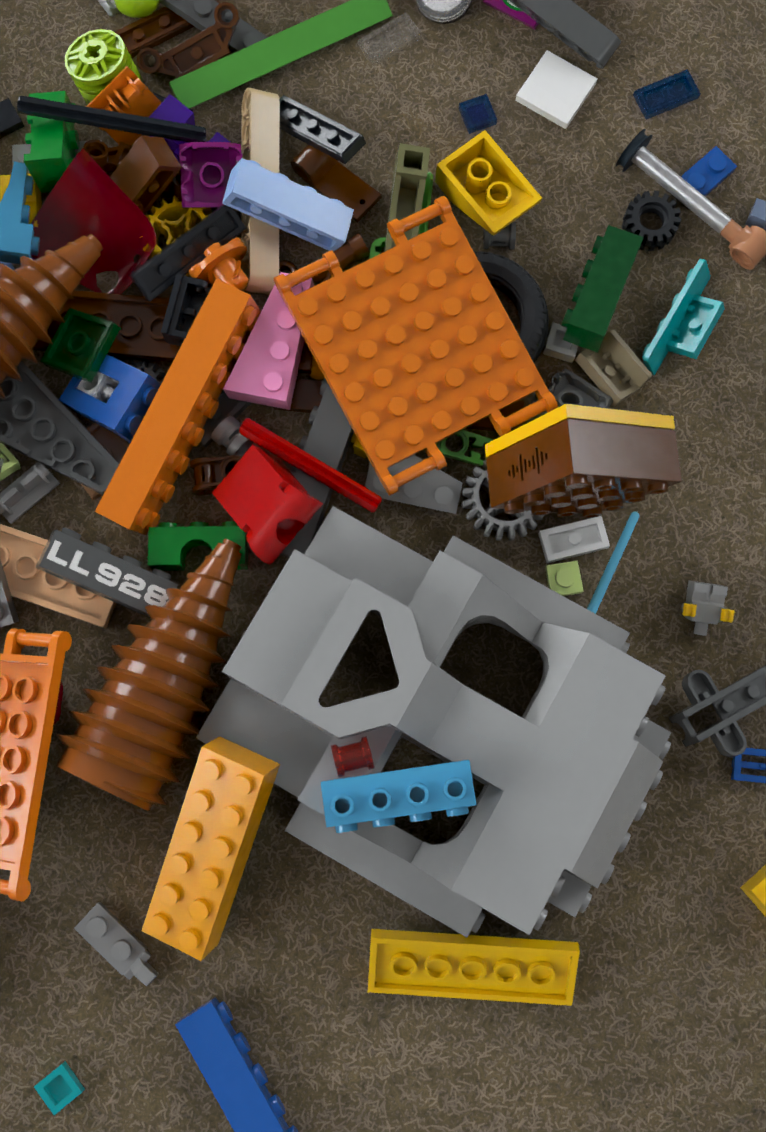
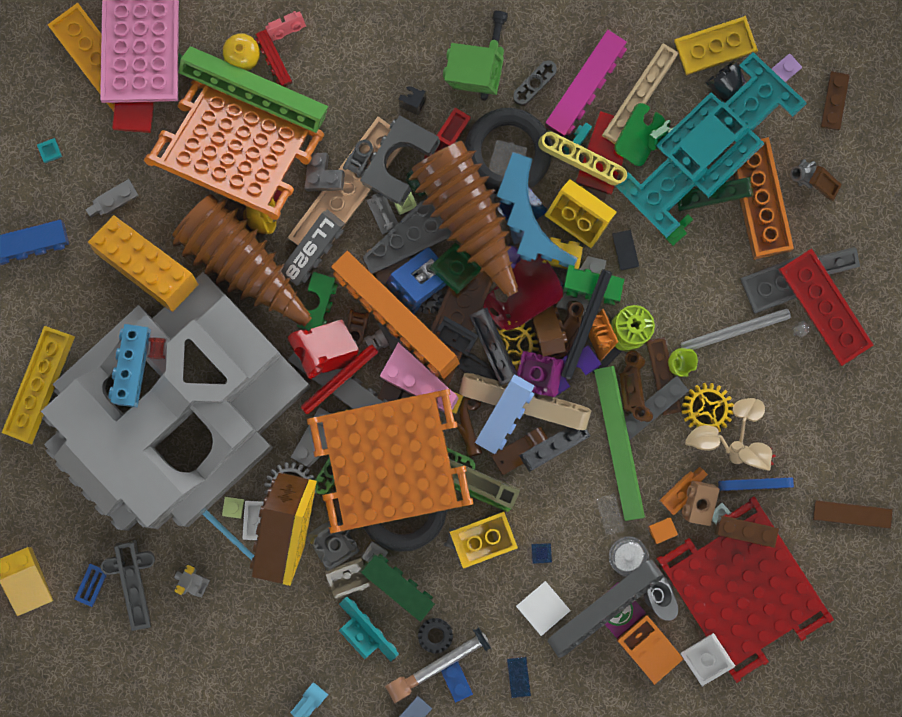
camera: 110 degrees right, 5 degrees up
orange plate [188,237,249,290] -> none
none -> yellow cylinder [243,198,276,234]

